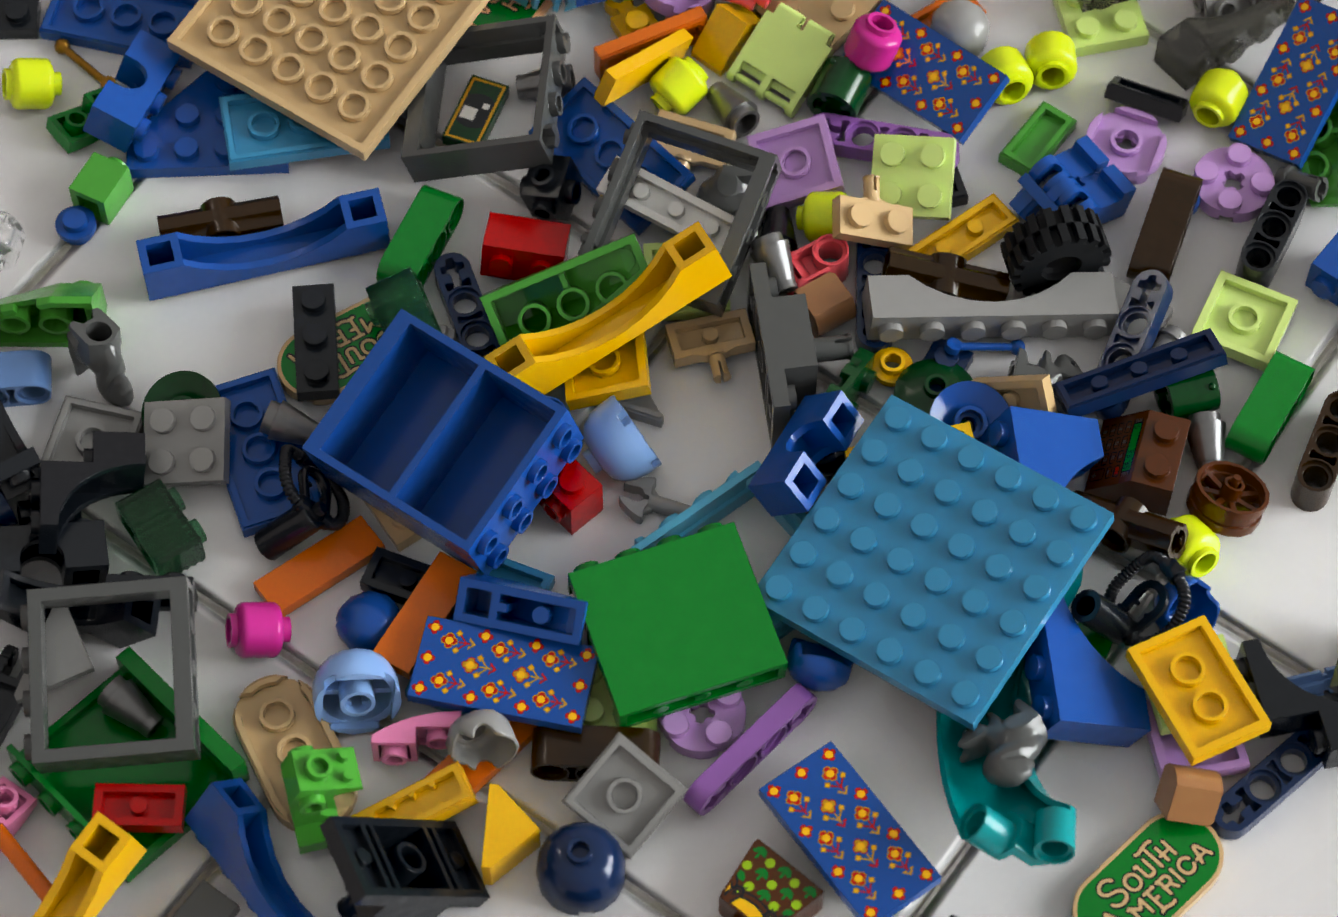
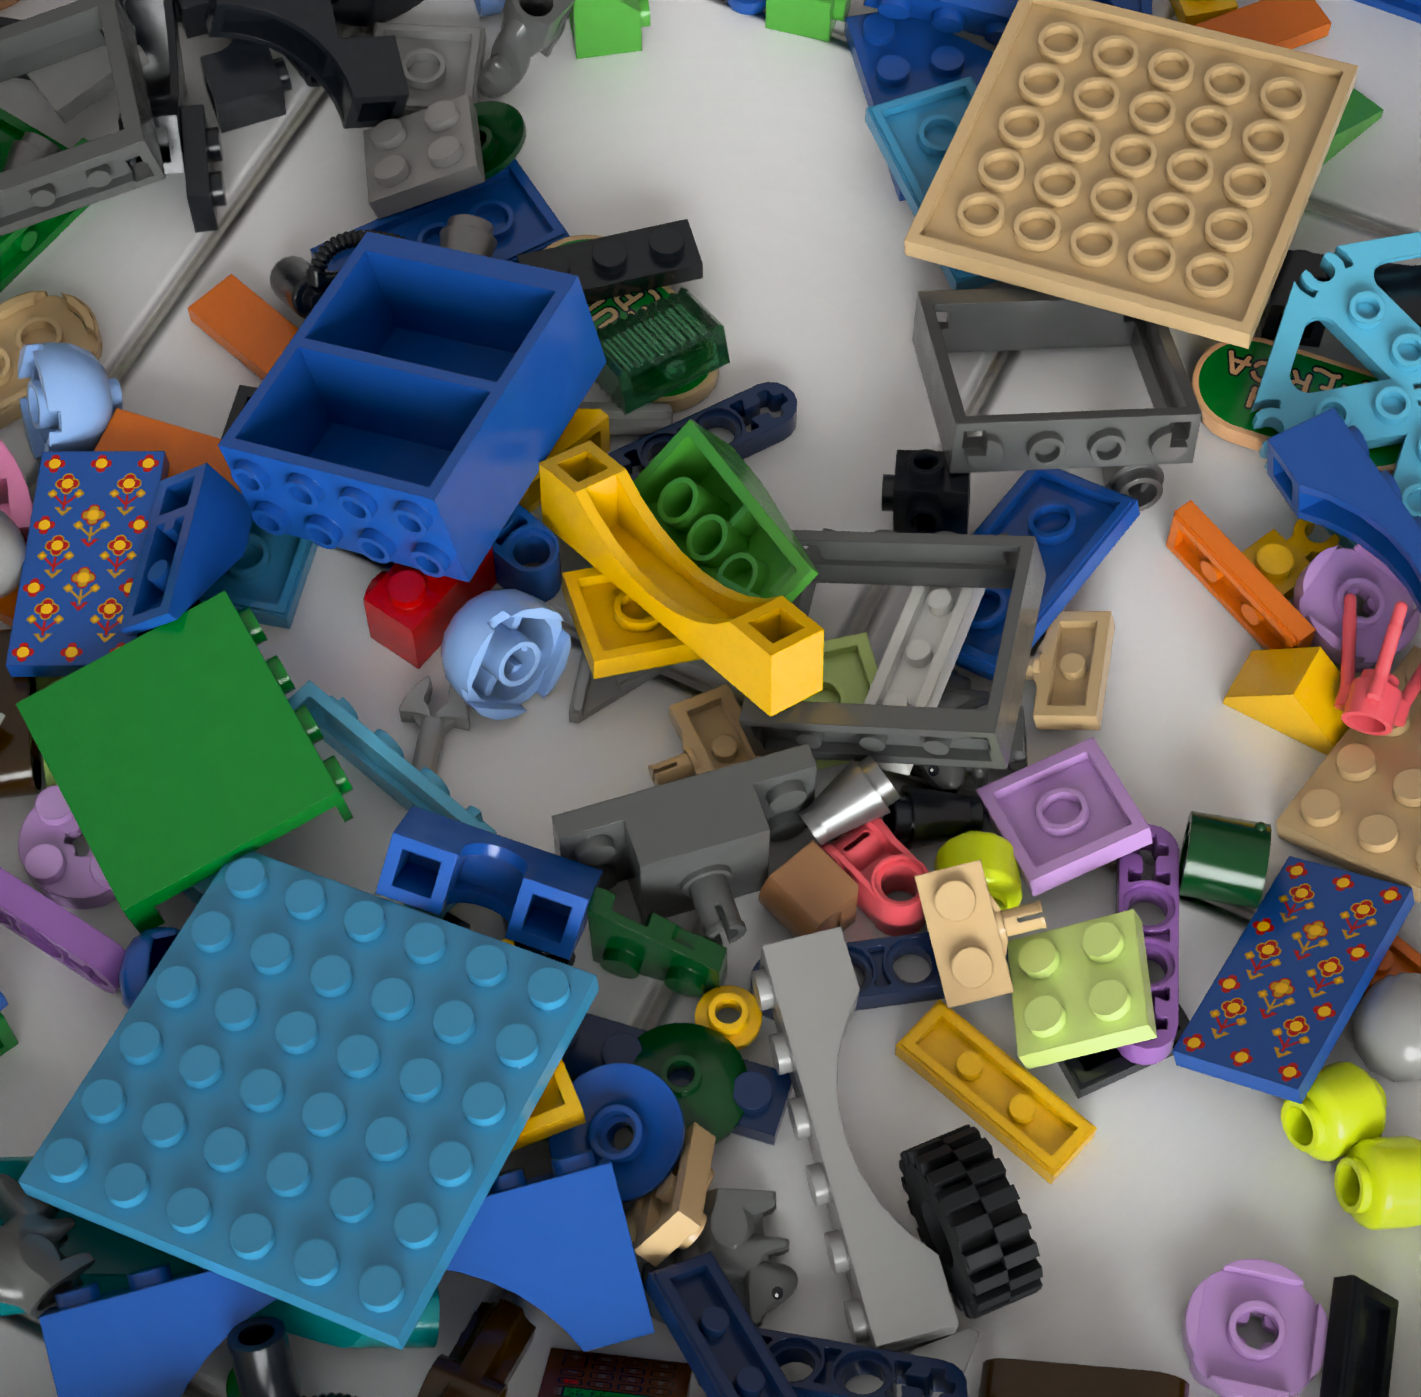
camera: 80 degrees right, 0 degrees up
clear green brick [115,478,207,576] -> none
blue arch [136,188,390,301] -> none
dark brown piece [157,195,284,237] -> none
dark pink head [225,602,292,658] -> none
blue hair [335,591,400,651] -> none
green beam [376,185,464,296] -> none
tile [442,75,509,145] -> none
red brick [480,212,571,280] -> none
yellow tile [594,29,694,107] -> none
neon yellow head [649,56,709,115] -> none
flat silver cone [706,82,760,137] -> none
yellowish green plate [726,2,836,118] -> none
dark pink head [844,12,902,72] -> none
dark brown piece [881,246,1010,302] -> none
blue hinge [944,337,1025,355] -> none
bright green tile [998,101,1077,176] -> none
blue hips [1009,135,1137,224] -> none

